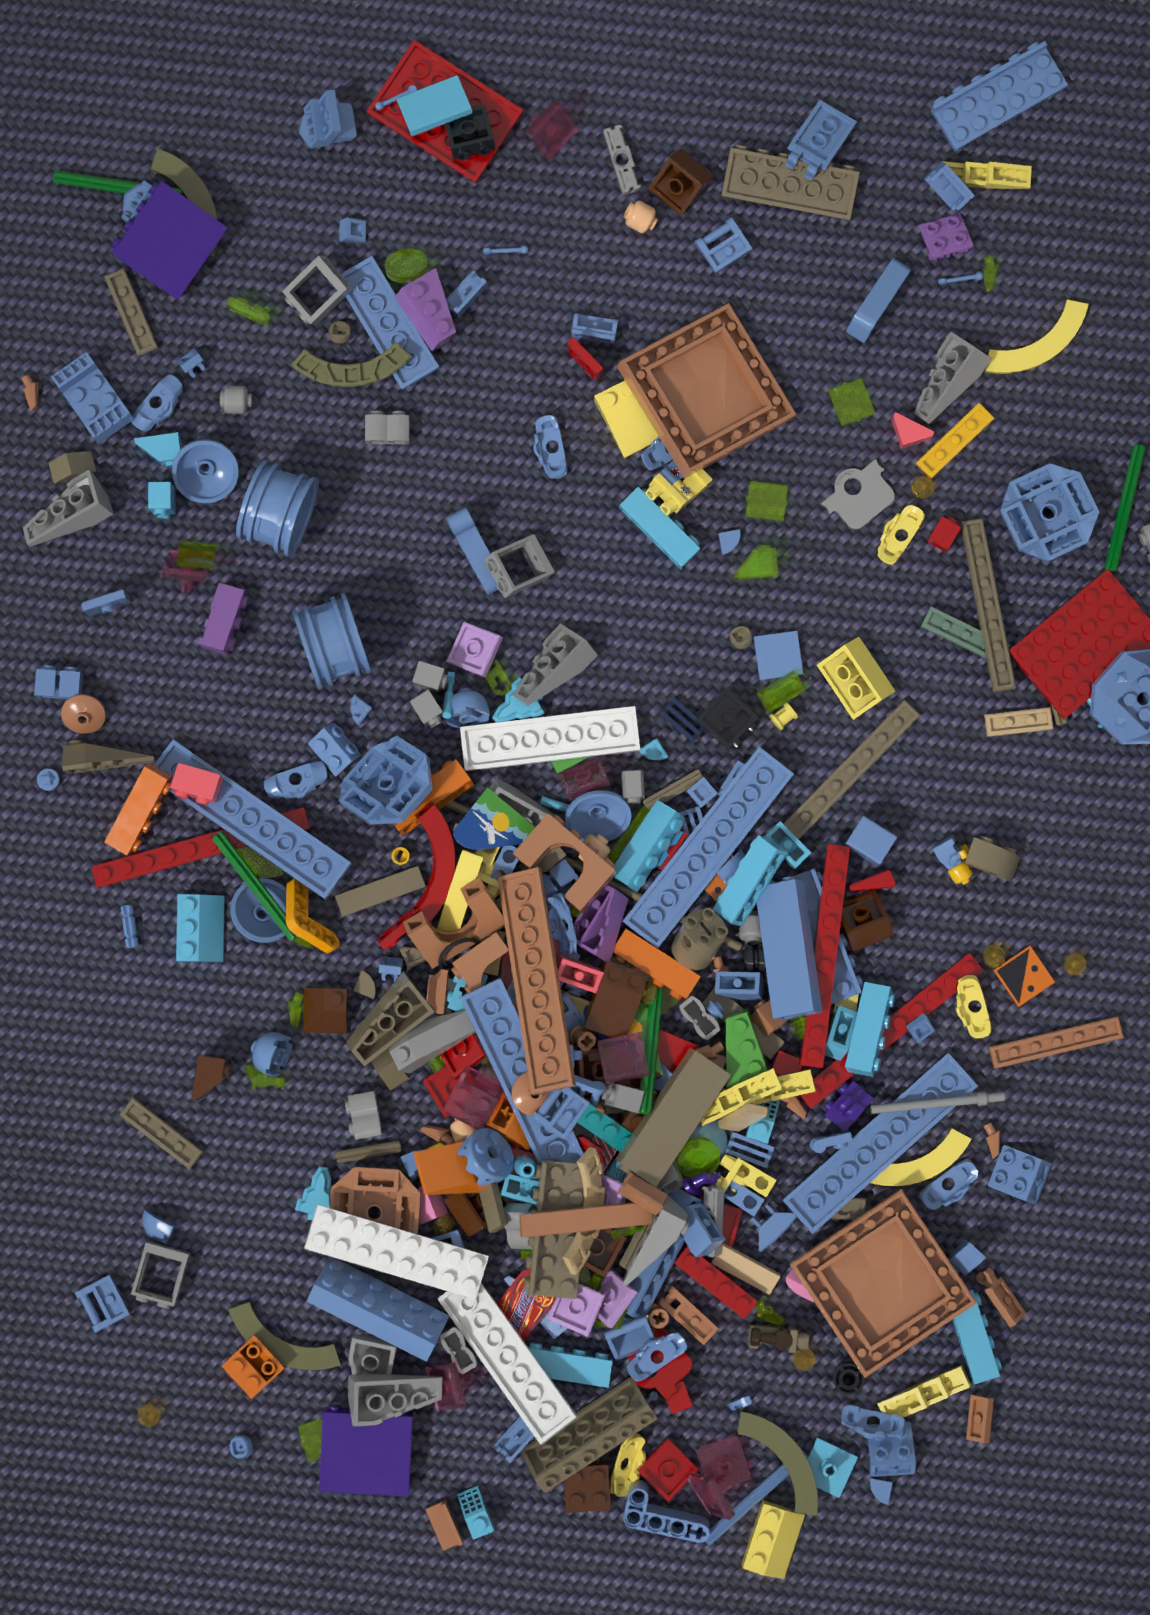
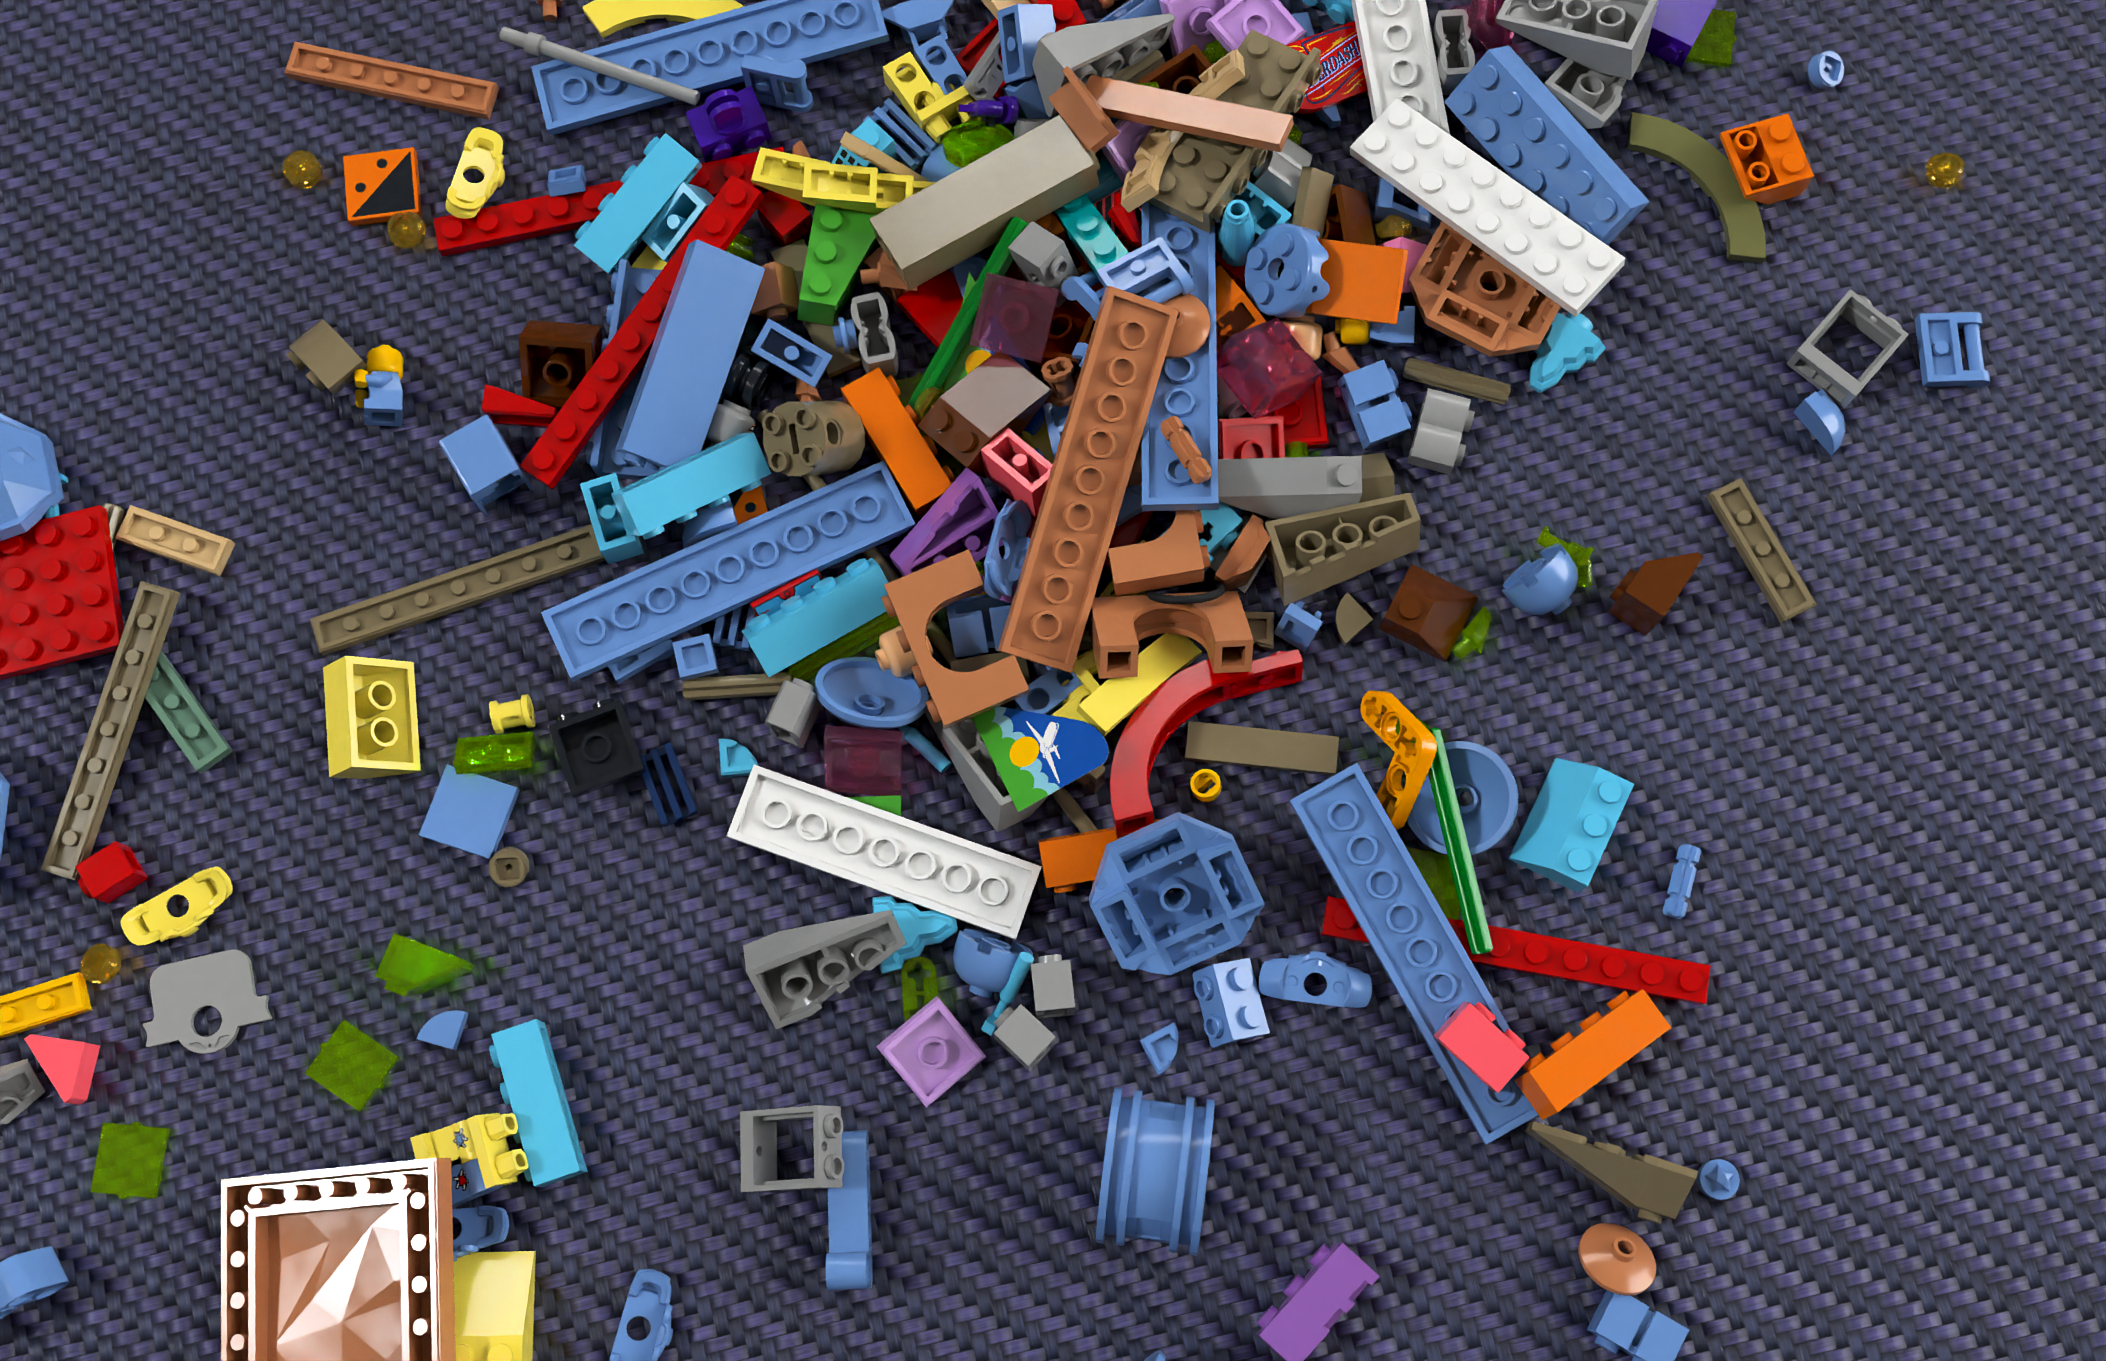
camera: 155 degrees left, 10 degrees down
none -> nougat axle [1160,416,1212,484]
none -> medium blue piece [1337,360,1412,450]

